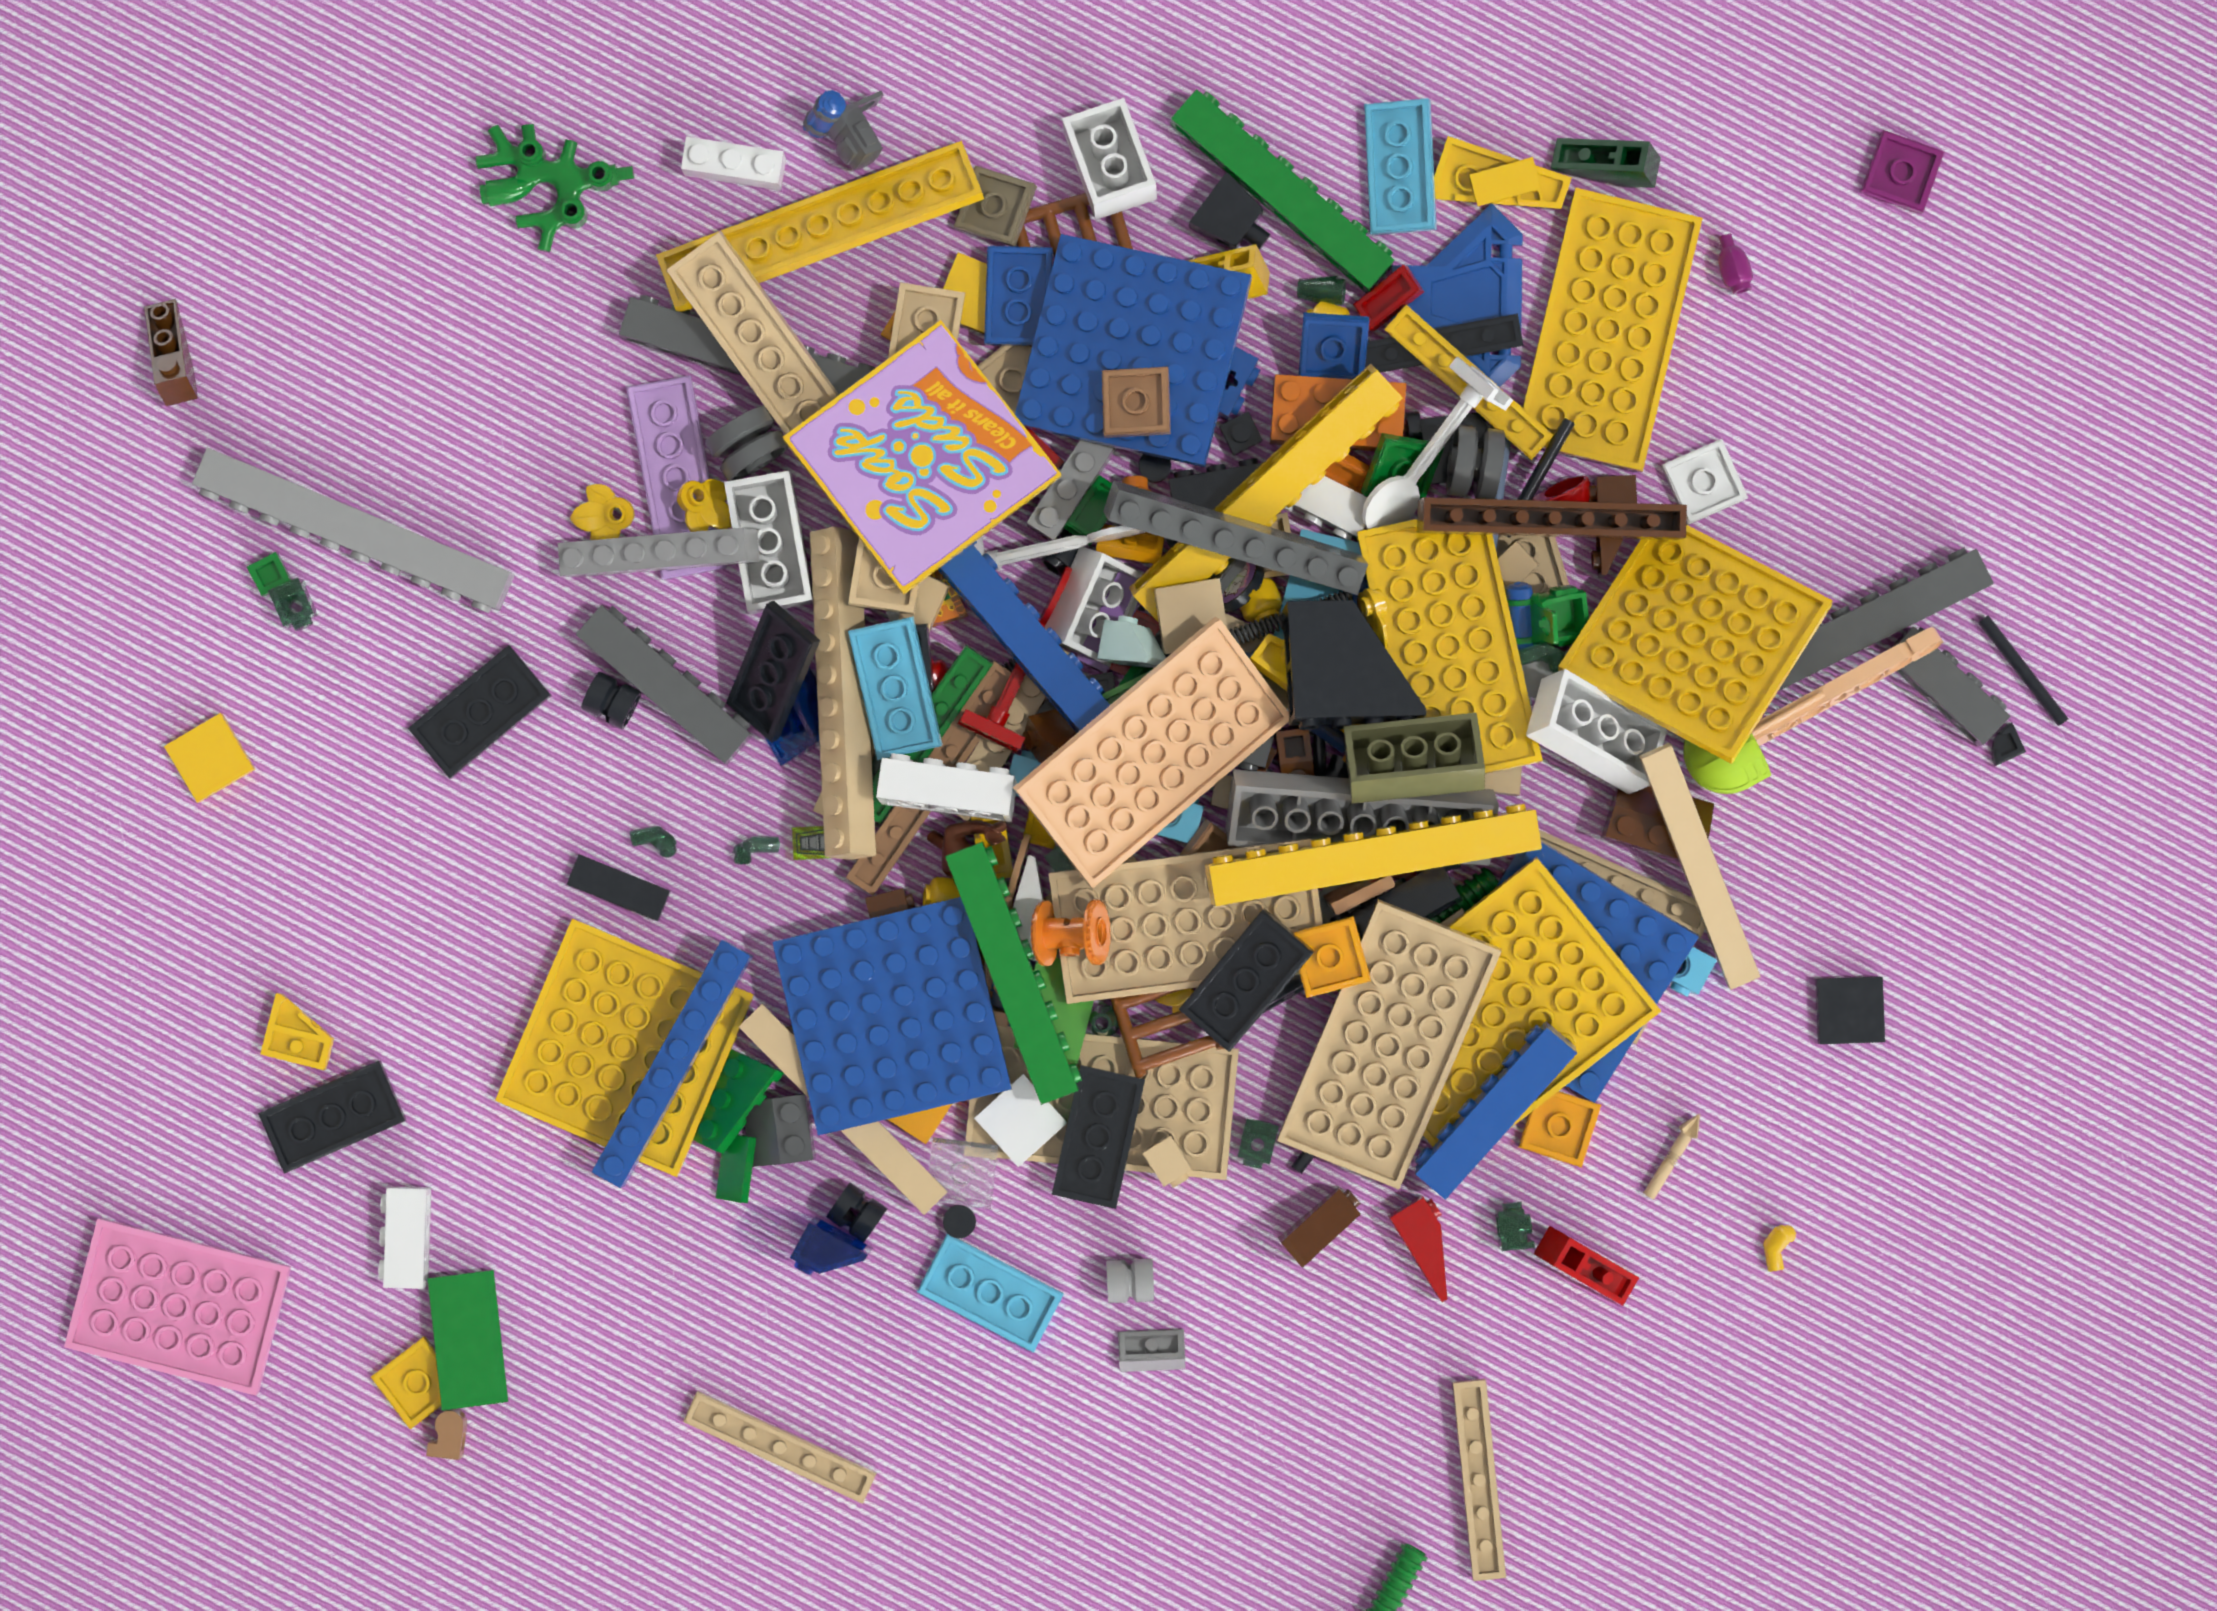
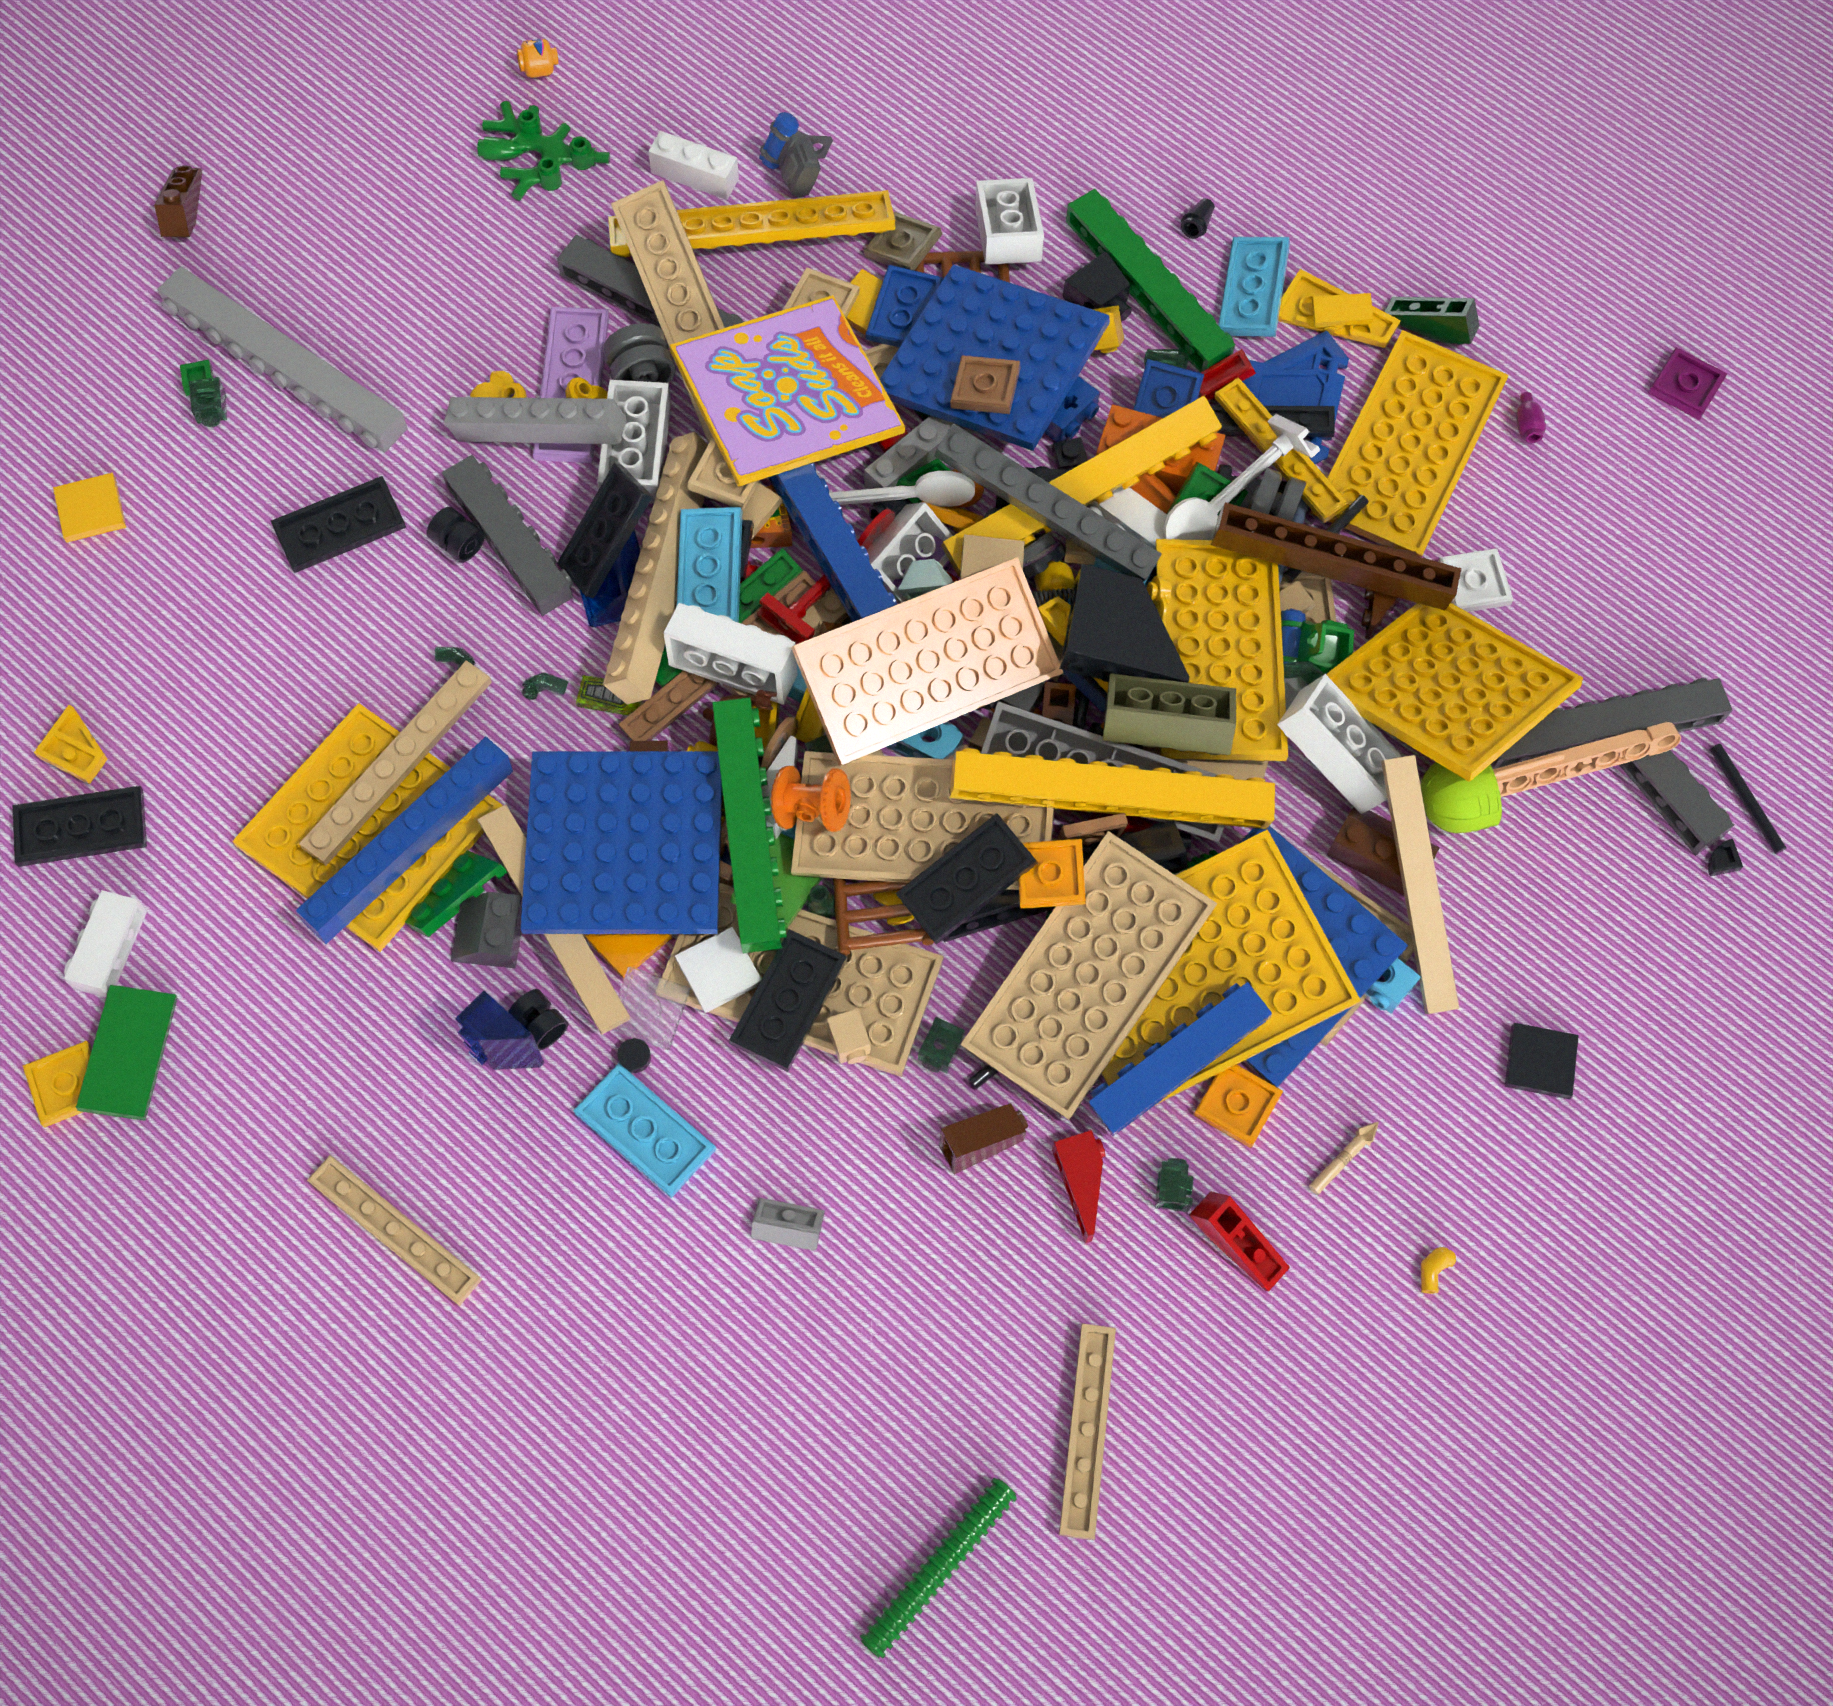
camera: 15 degrees right, 20 degrees down
medium nougat leg [426,1409,467,1460] -> none
black tile [566,854,671,921] -> none
green tile [715,1135,756,1203] -> none
light grey wheel [1106,1259,1154,1303] -> none
none -> tan plate [299,660,492,866]
none -> light orange head [517,39,558,78]
none -> black cone [1181,198,1215,239]

